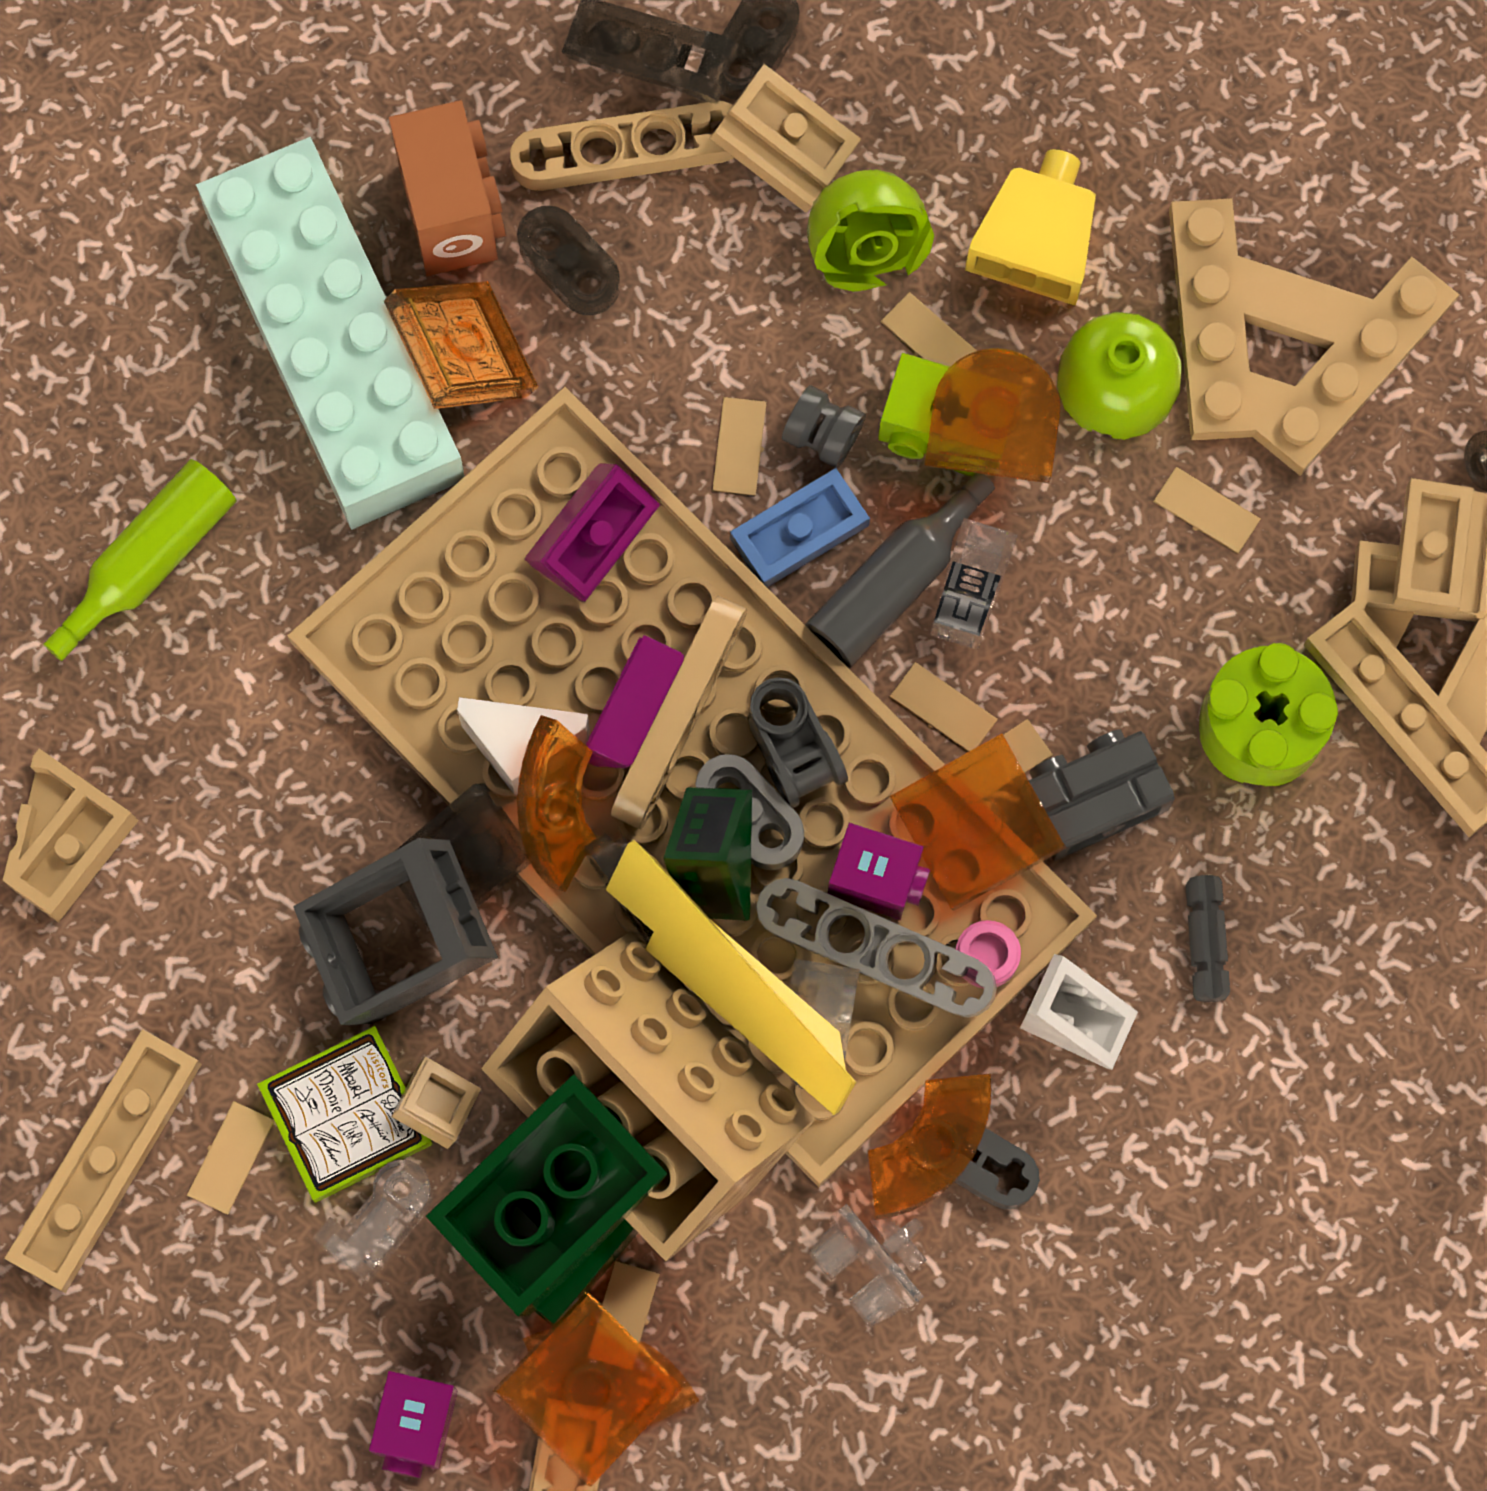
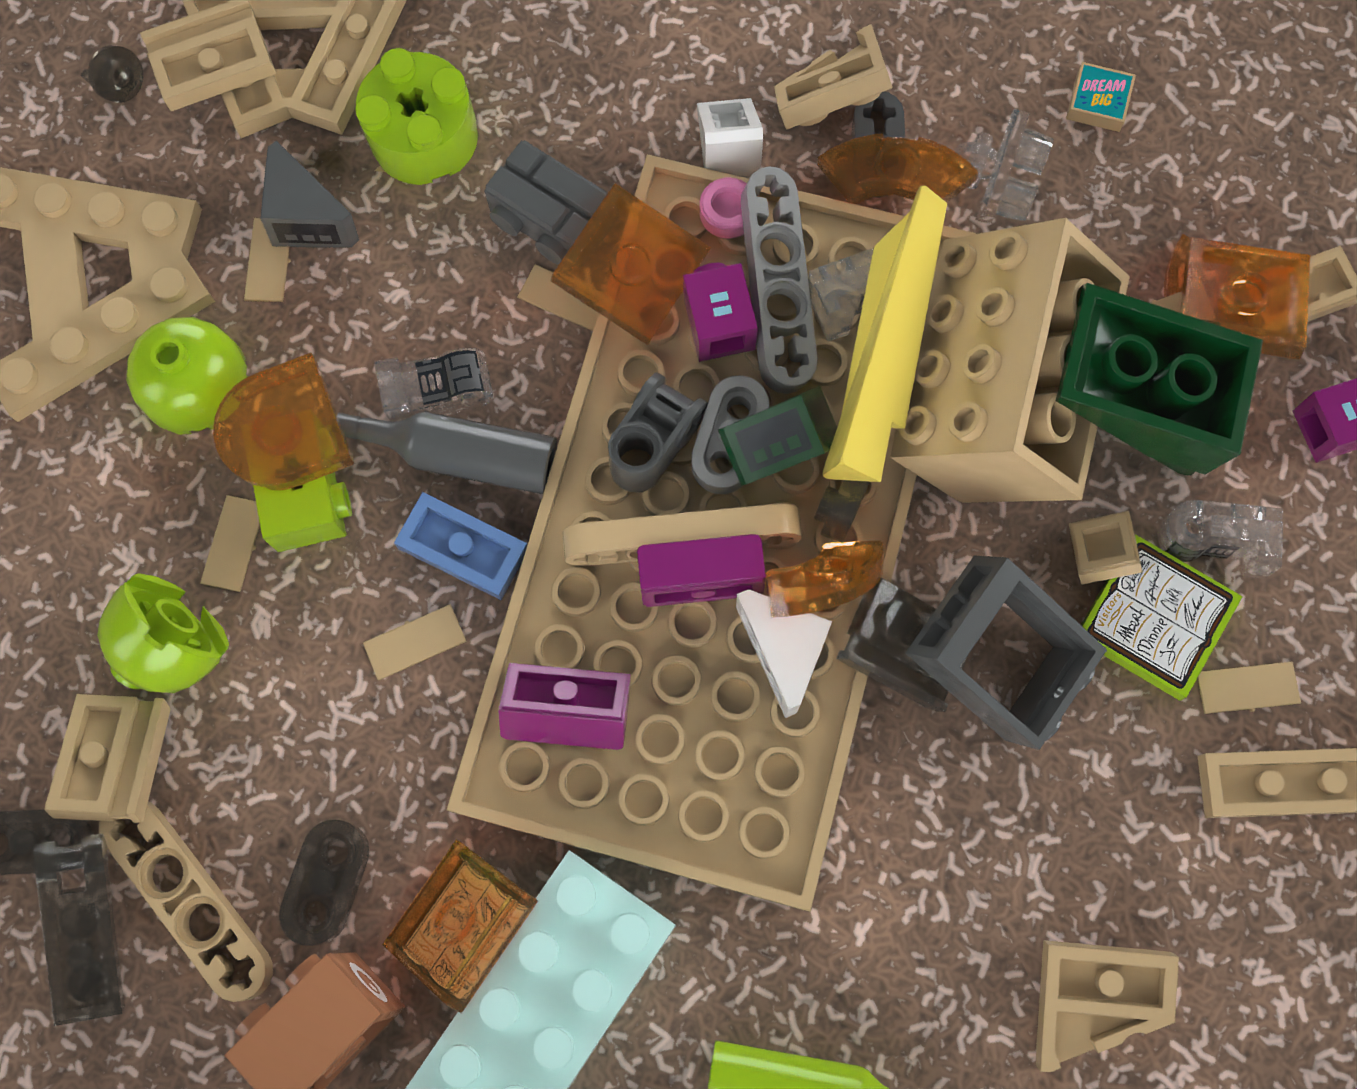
camera: 115 degrees left, 0 degrees up
dark grey wheel [782,385,866,469] -> none
tan window [890,662,998,754] -> none
light yellow torso [965,149,1096,306] -> none
dark grey axle [1186,875,1230,1002] -> none
none -> dark grey slope [260,141,359,248]
none -> tan wing [774,24,893,130]
none -> tile [1066,62,1136,132]

